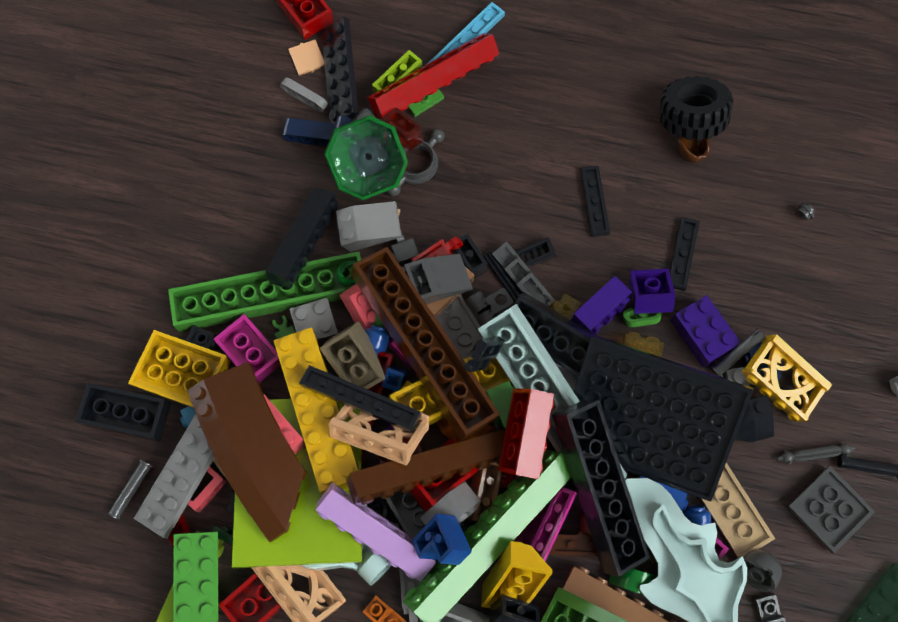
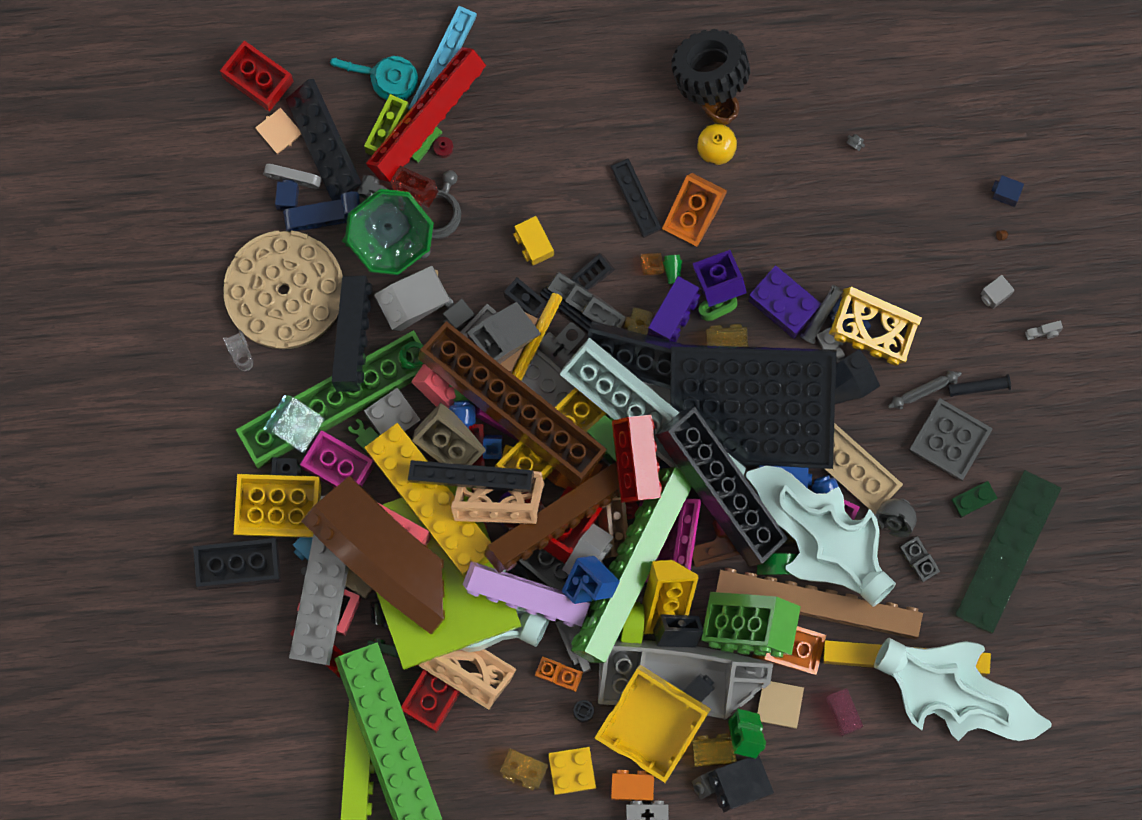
camera: 15 degrees left, 5 degrees up
dark grey pin [107,459,154,520] -> none
red plate [411,237,464,262] -> none
black plate [464,336,505,372] -> none
black tile [670,217,700,291] -> none
none -> clear piece [223,330,254,371]
none -> tan plate [224,231,343,349]
none -> clear light blue bracket [263,395,324,452]
none -> dark blue brick [275,180,299,211]
none -> teal piece [330,56,418,100]
none -> dark red tile [433,137,454,158]
none -> yellow axle [512,293,563,380]
none -> yellow brick [513,216,554,266]
none -> lime brick [619,602,644,644]
none -> clear orange tile [640,253,664,275]
none -> orange slope [662,173,727,247]
none -> green cone [663,255,682,284]
none -> yellow cylinder [697,124,737,165]
none -> dark green plate [951,481,998,518]

